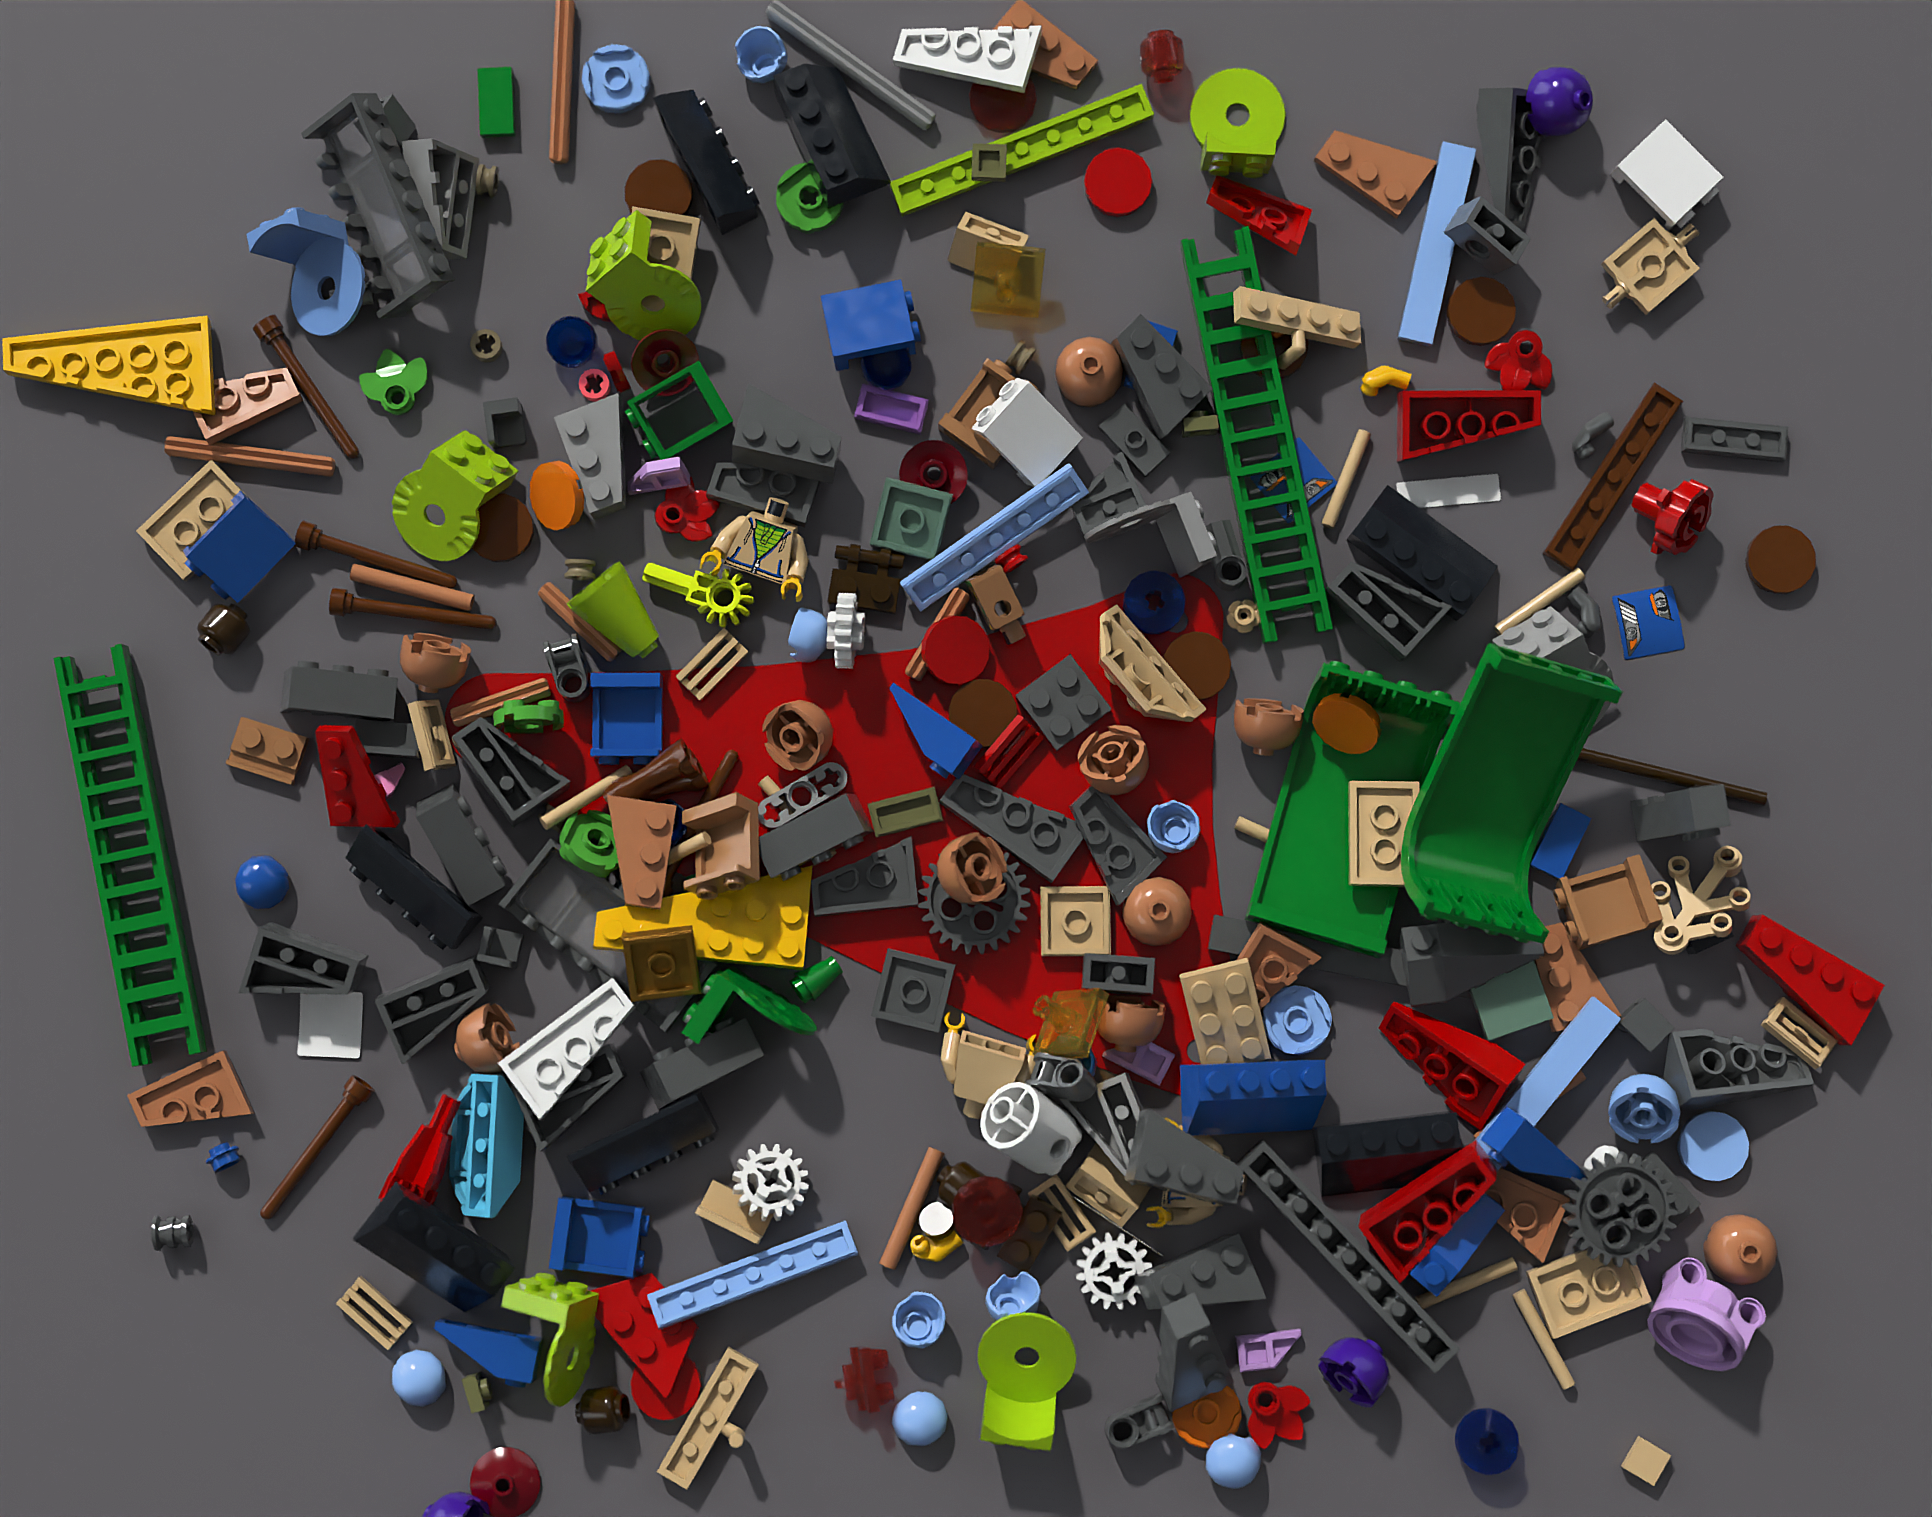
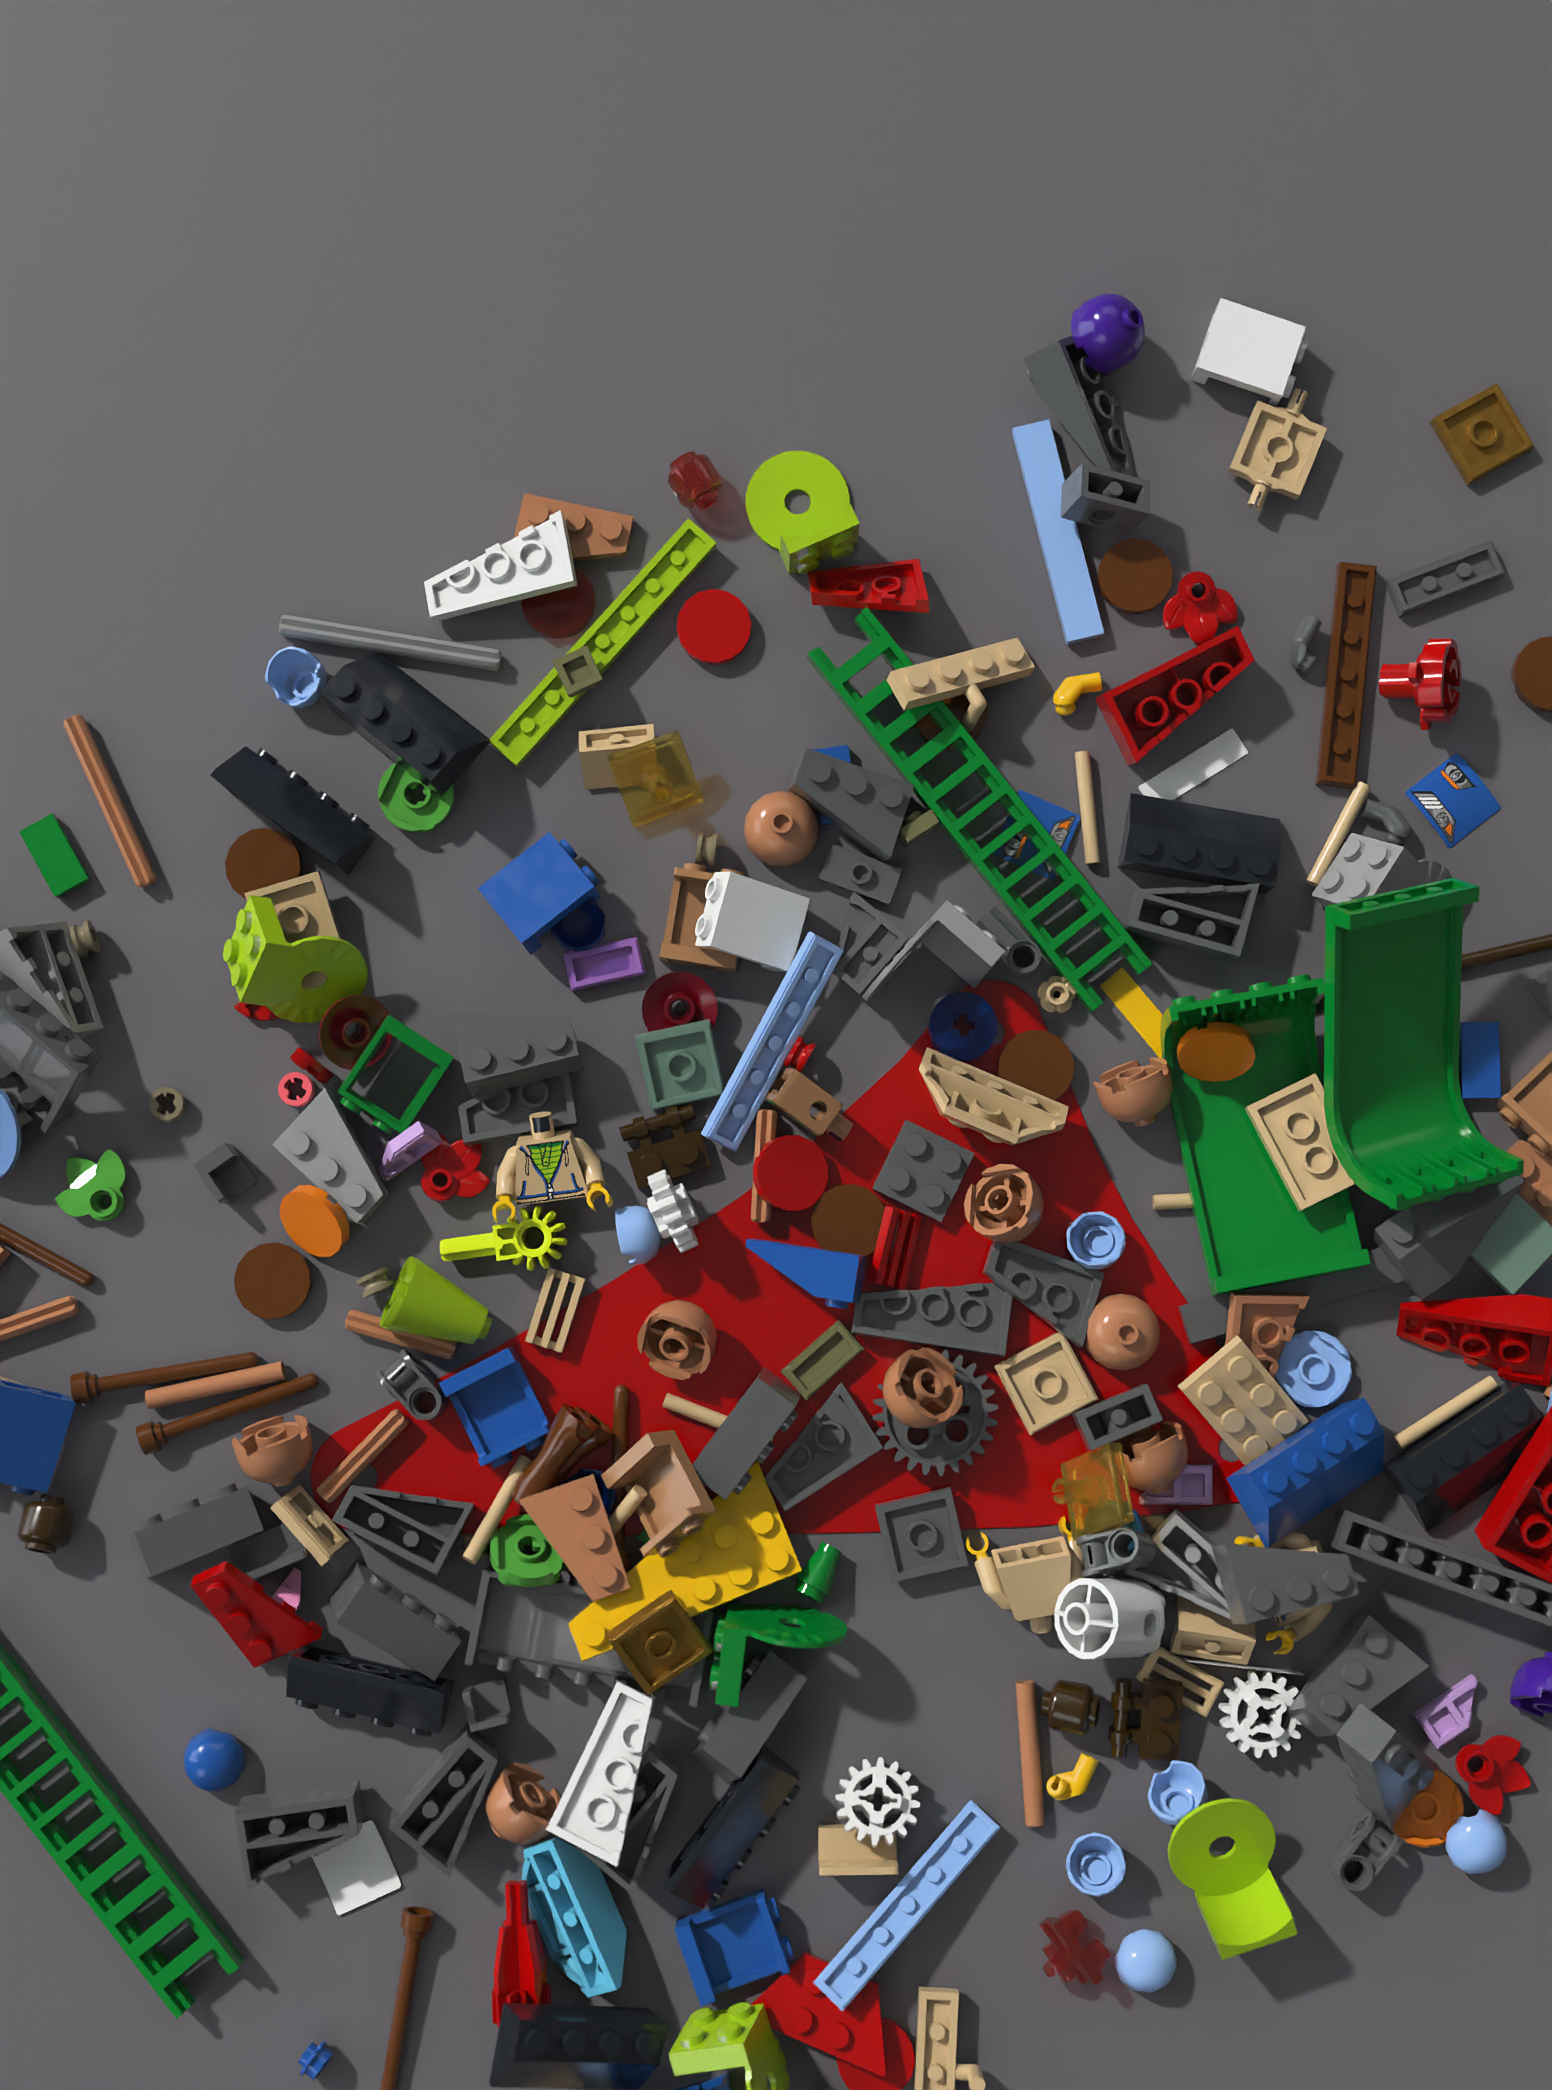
camera: 25 degrees left, 0 degrees up
nougat wing [127,1050,254,1127] -> none
medium nougat plate [225,716,310,786] -> none
lime piece [392,430,519,561] -> none
bright green plate [493,700,564,734] -> none
clear blue hair [546,316,598,368] -> none
light blue tile [582,44,650,114] -> none
light grey beam [758,762,847,831] -> none
tile [919,1202,956,1240] -> none
clear red tile [951,1176,1023,1247] -> none
nougat wing [1314,130,1438,219] -> none
none -> yellow sticker [1100,968,1163,1058]
none -> tan bar [1393,1375,1499,1450]
none -> pearl gold tile [1429,383,1535,486]

